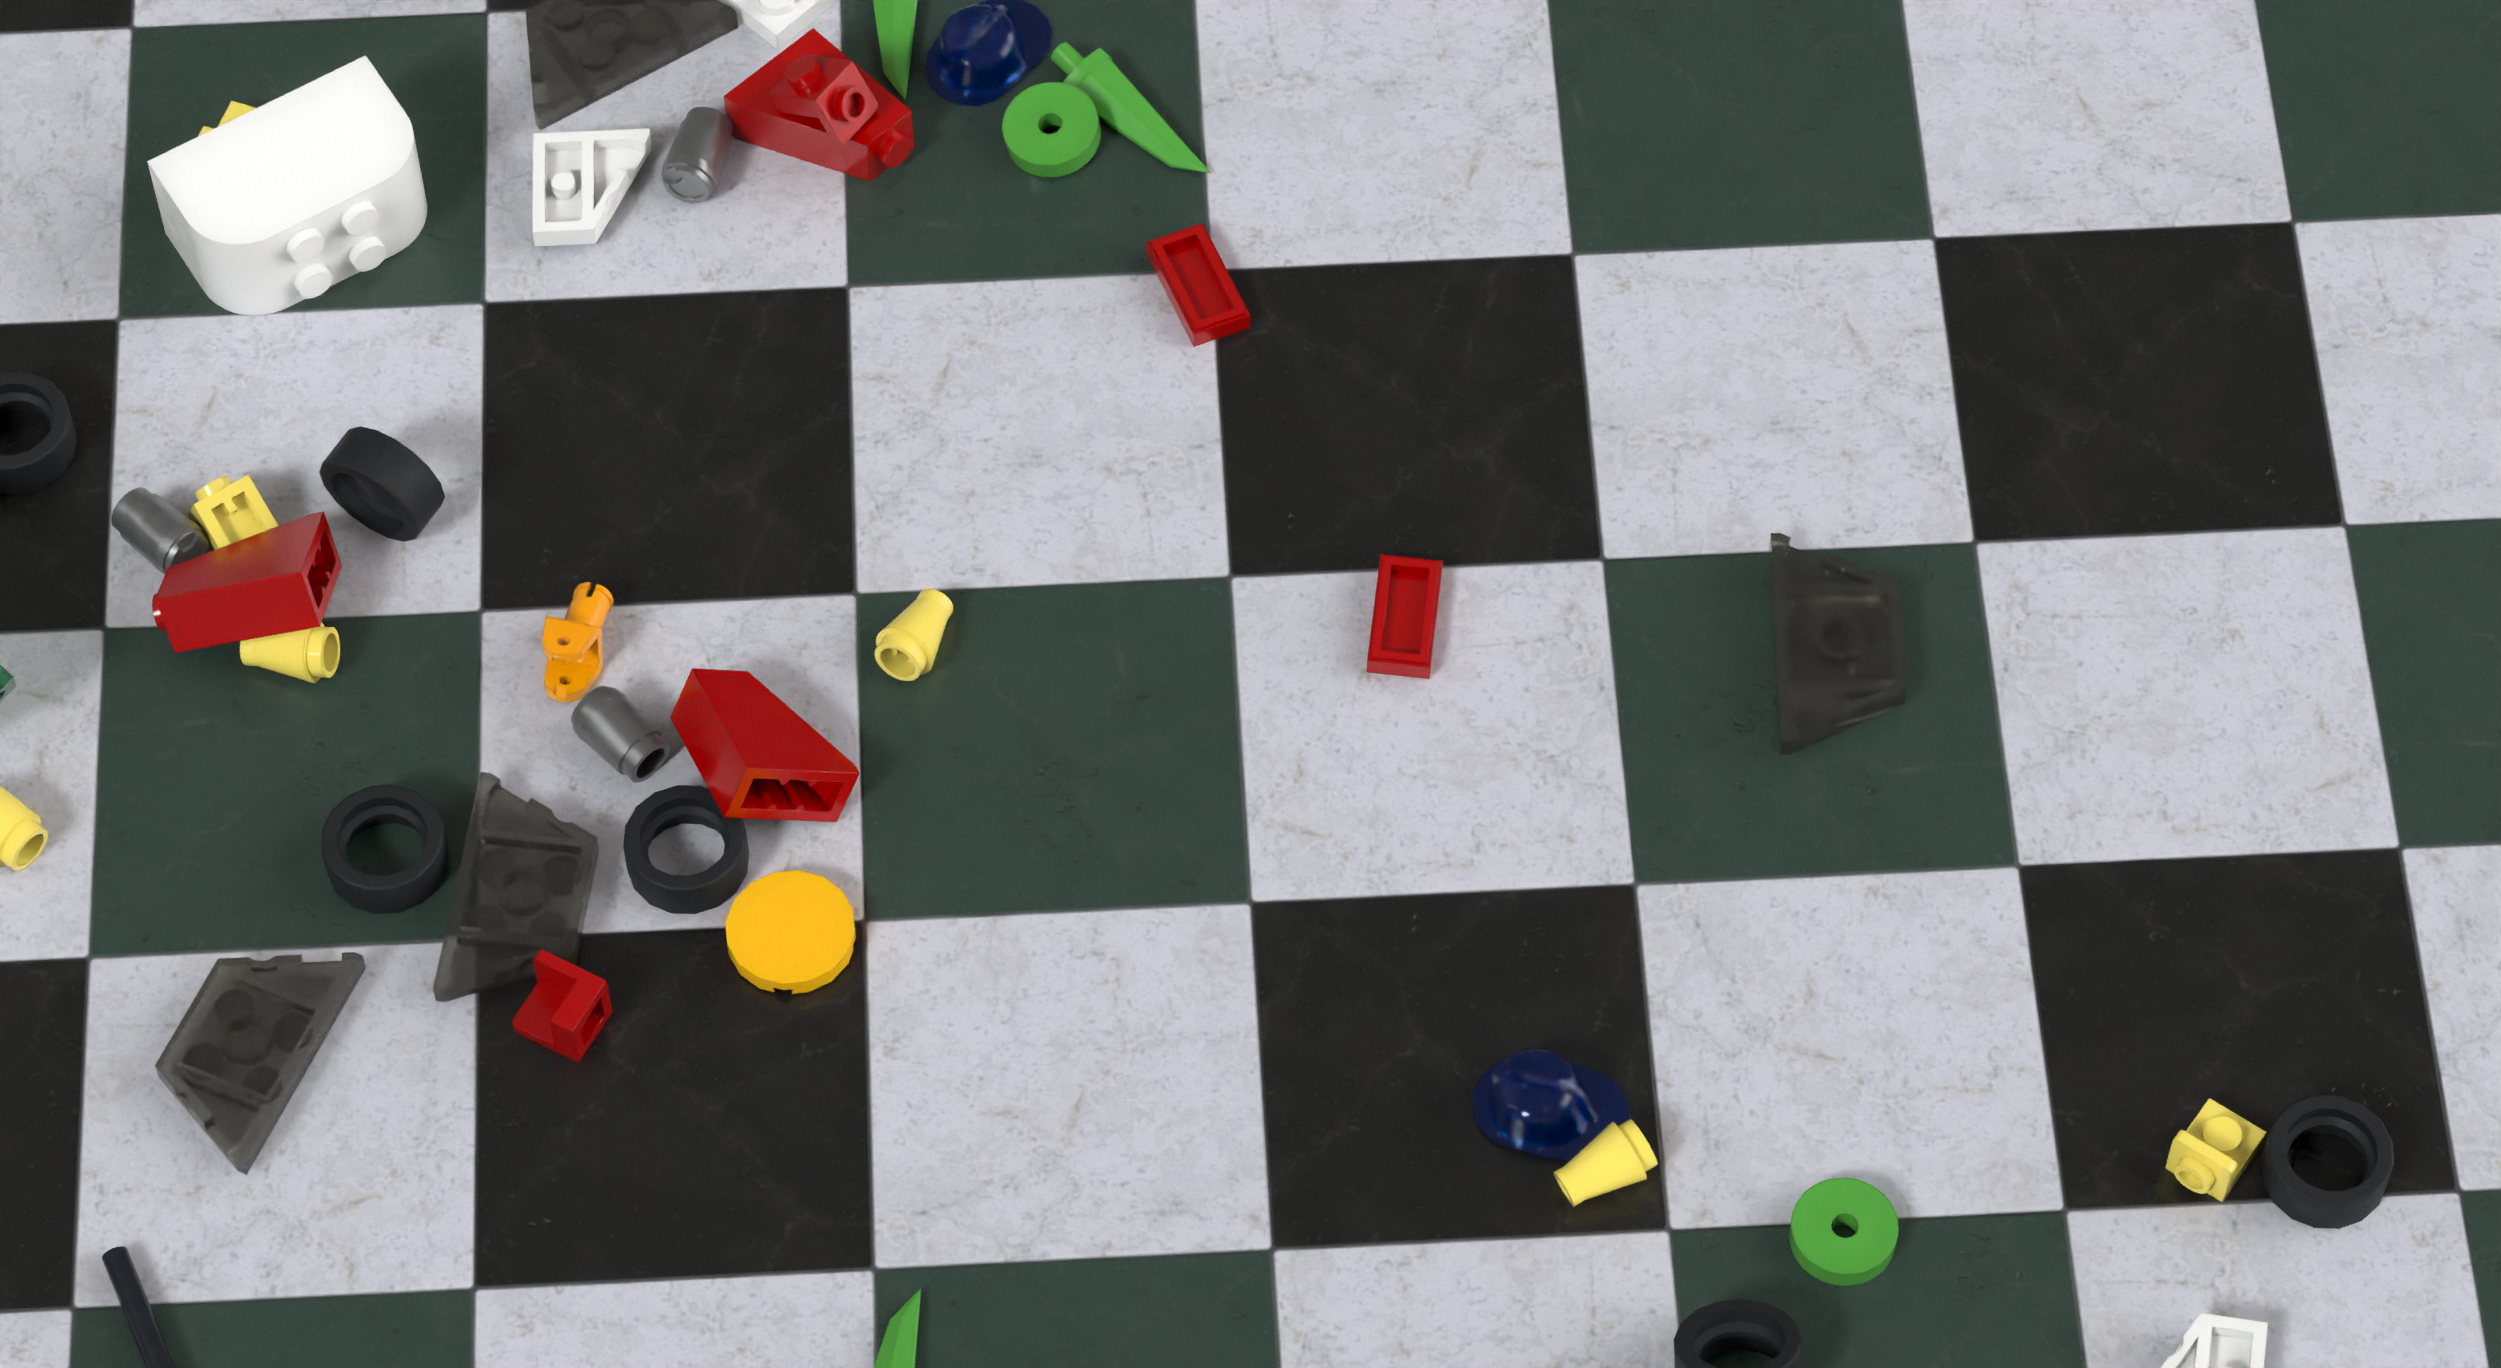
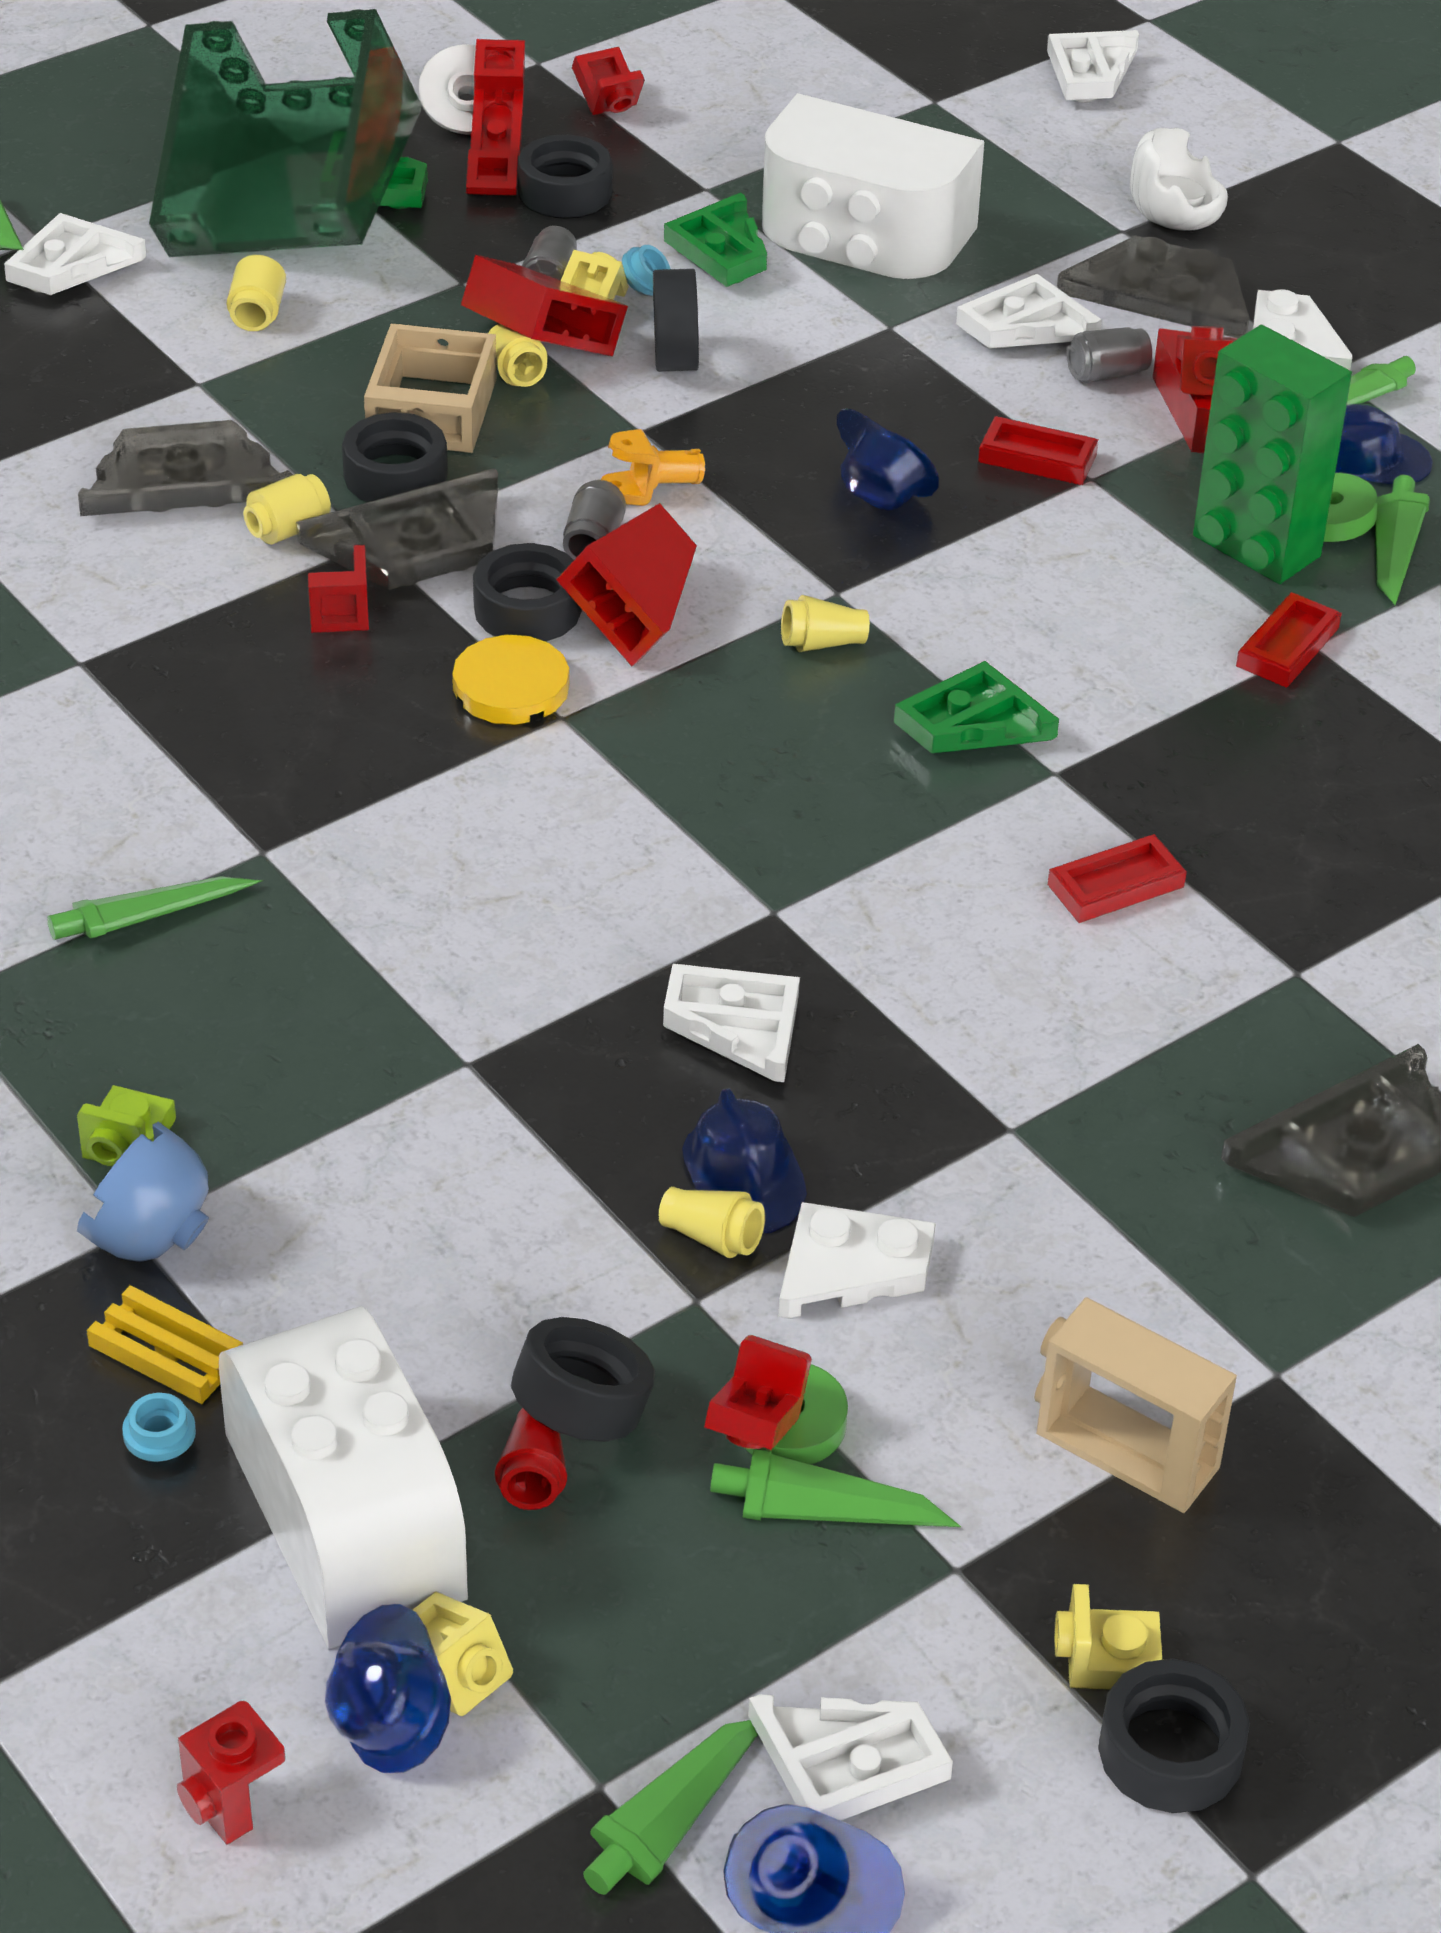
camera: 55 degrees right, 15 degrees down
none -> light yellow brick [243,474,331,545]
none -> tan window [364,324,497,453]
none -> medium azure plate [622,245,670,296]
none -> white wing [663,964,800,1082]
none -> green wing [664,192,767,287]
none -> red bracket [704,1335,812,1450]
none -> bright green bar [710,1449,961,1527]
none -> white wing [778,1202,936,1318]
none -> clear blue piece [837,409,939,510]
none -> green wing [894,661,1059,754]
none -> red tile [978,416,1099,485]
none -> tan window [1034,1297,1237,1513]
none -> green brick [1193,324,1352,585]

